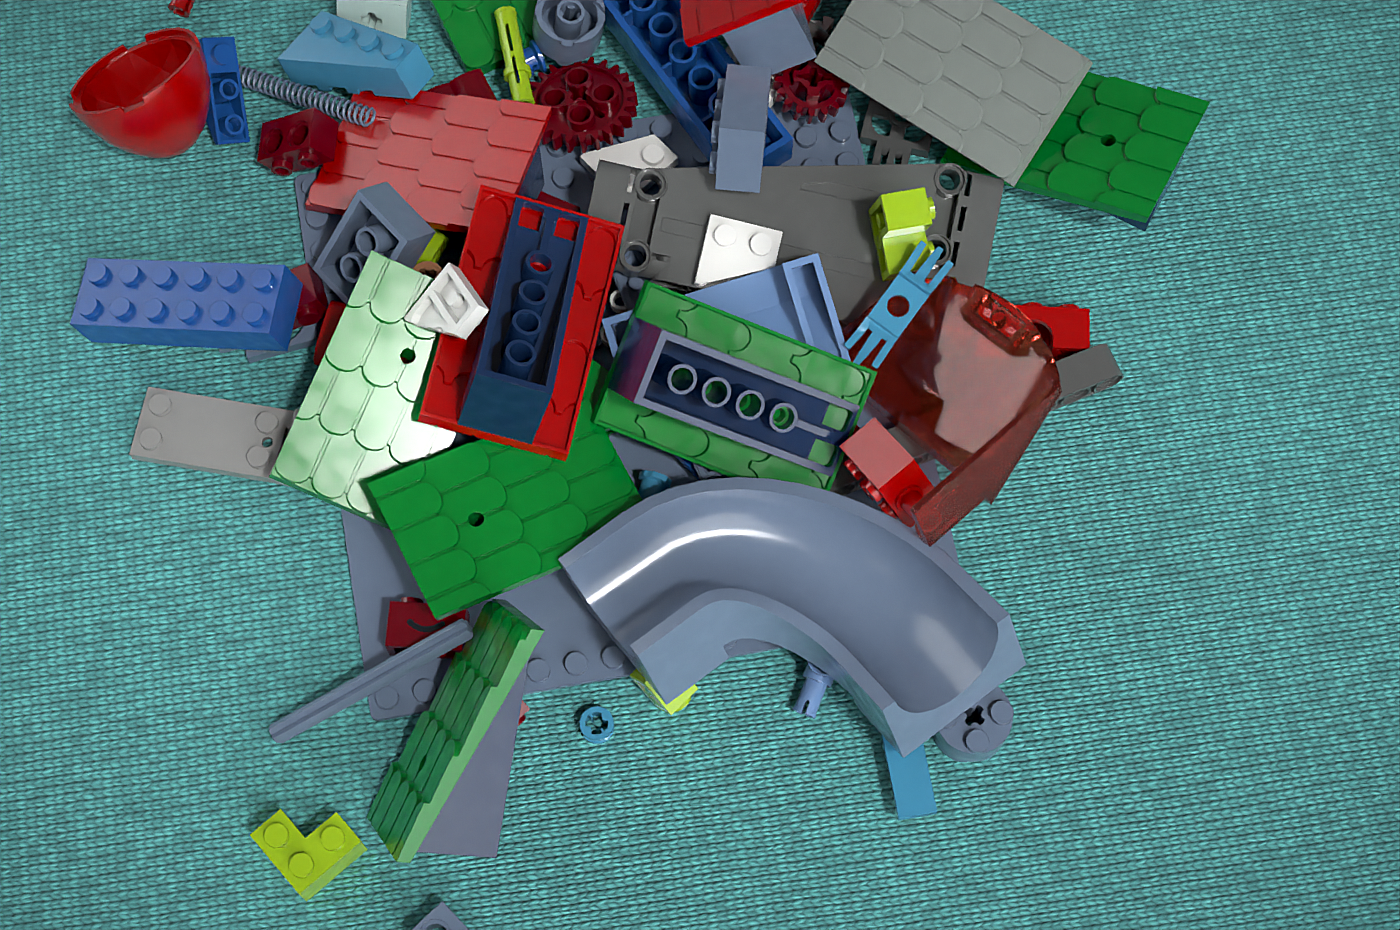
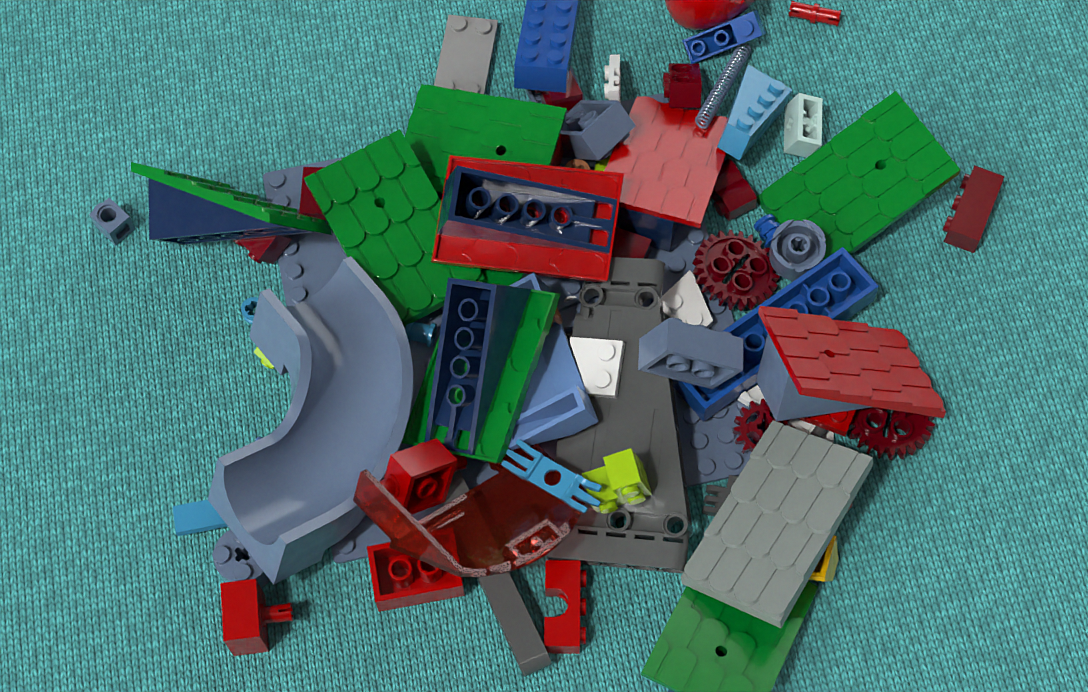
camera: 90 degrees right, 5 degrees down
lime brick [250,809,368,902] -> none
sand blue axle [269,619,474,743] -> none
white wing [404,262,489,340] -> none
lime pin [494,6,535,104] -> none
none -> red brick [220,579,293,656]
none -> red brick [367,531,465,612]
none -> white wing [604,54,621,104]

